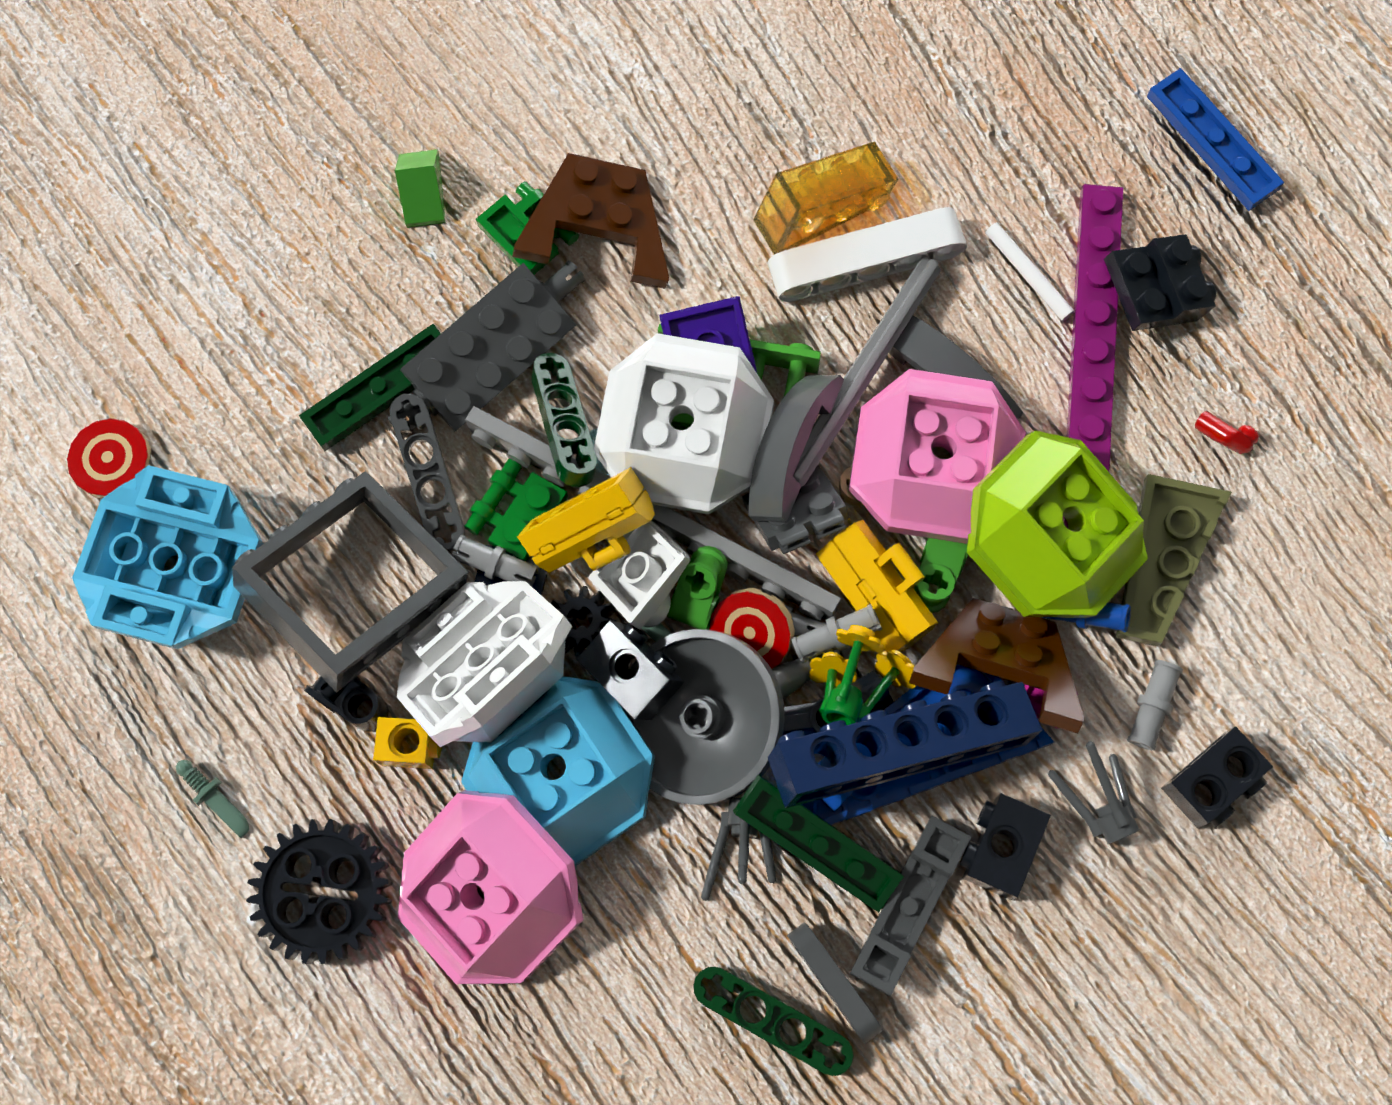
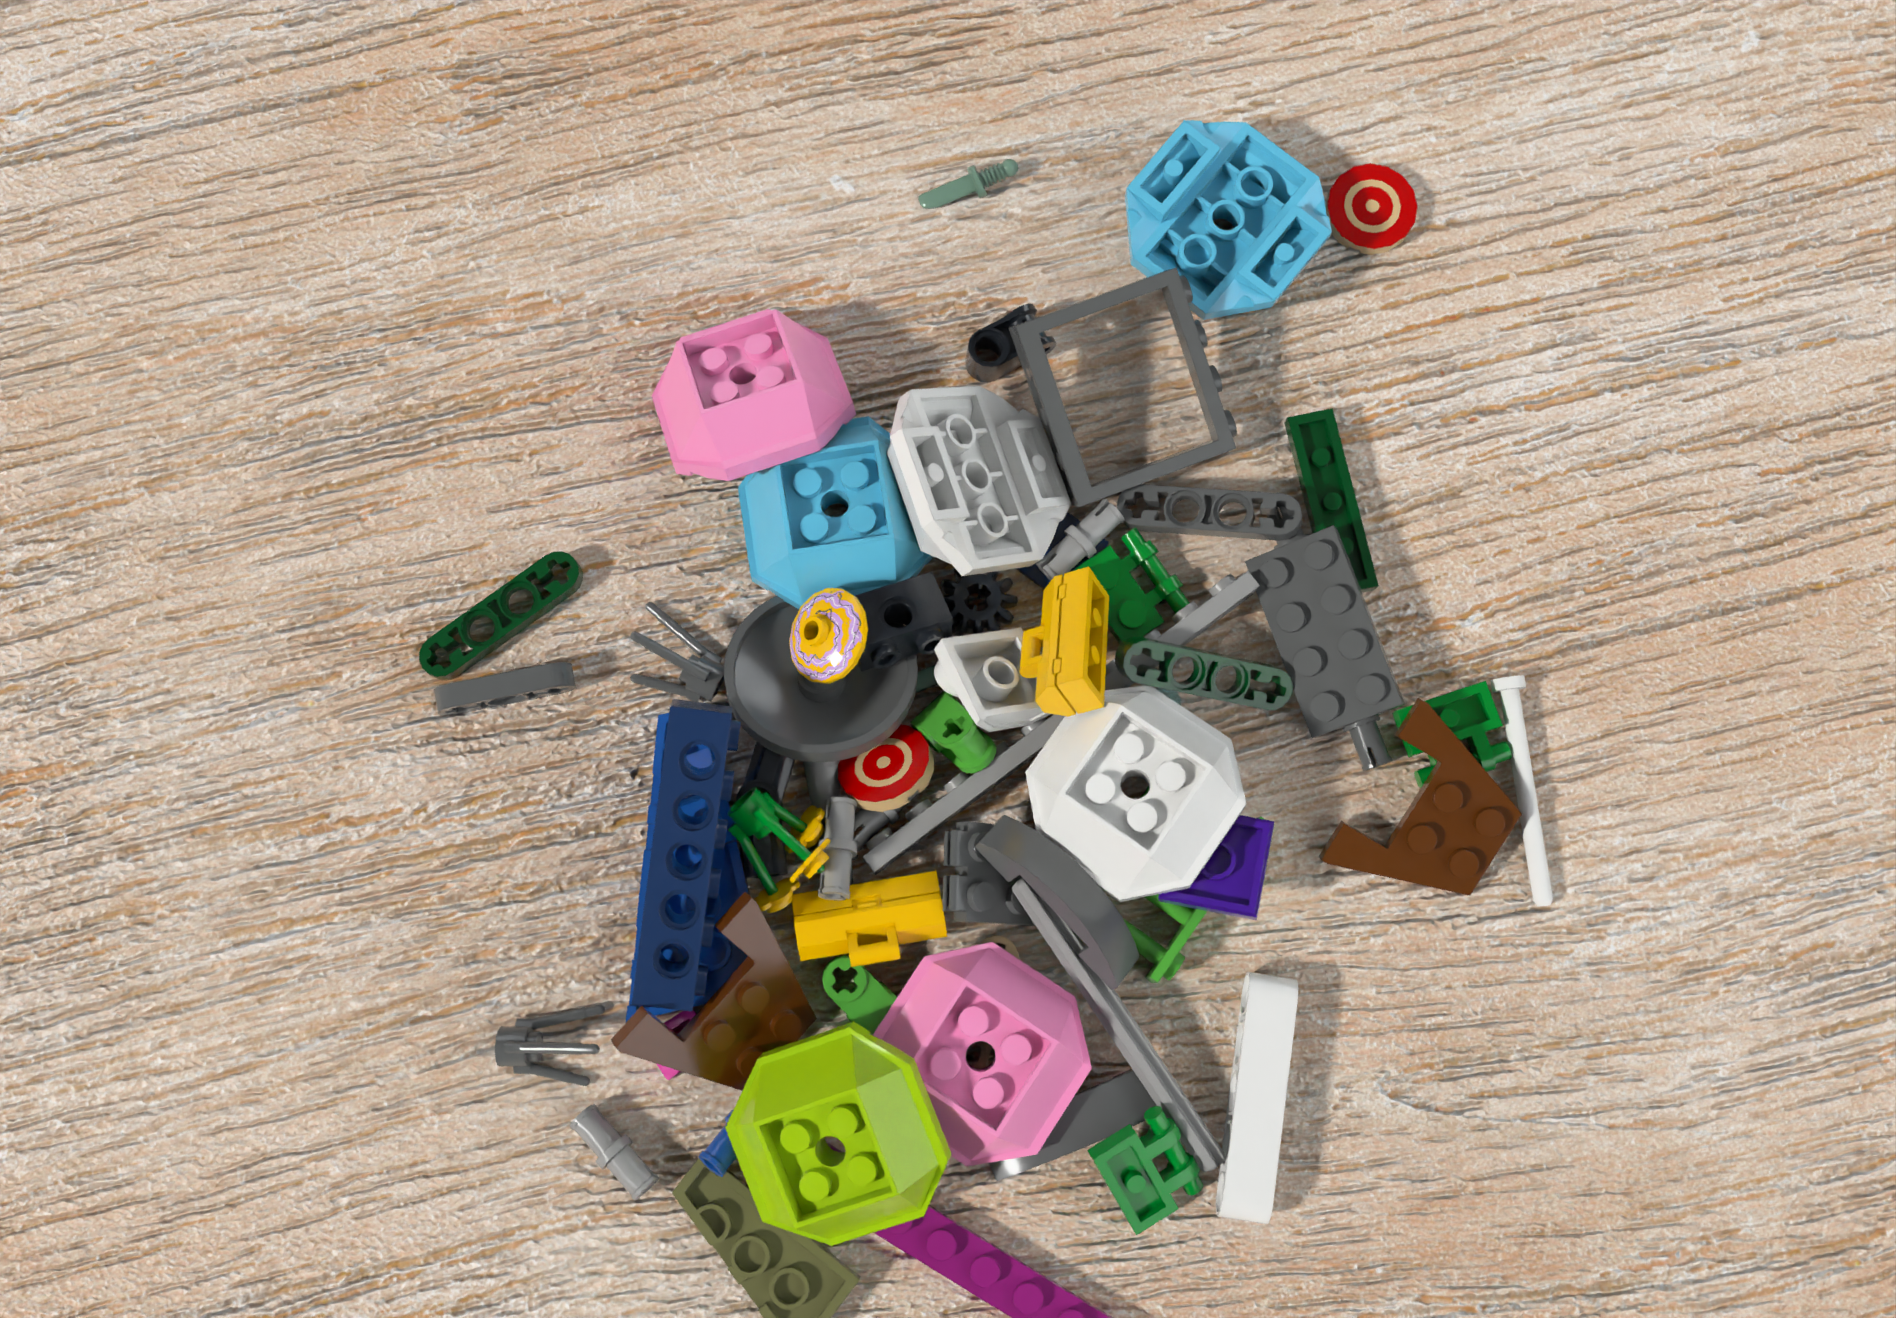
camera: 105 degrees right, 5 degrees up
black gear [246,819,393,965] -> none
yellow brick [373,717,442,769] -> none
bright green slope [394,149,446,228] -> none
dark green plate [733,775,904,913] -> none
clear yellow wedge [753,141,899,255] -> none
dark grey slope [850,816,971,996] -> none
black brick [960,793,1051,900] -> none
white bar [985,222,1075,322] -> none
black brick [1161,726,1273,828] -> none
none -> dish [789,588,868,684]
none -> green plate [1087,1106,1204,1235]
none -> white bar [1490,675,1553,907]

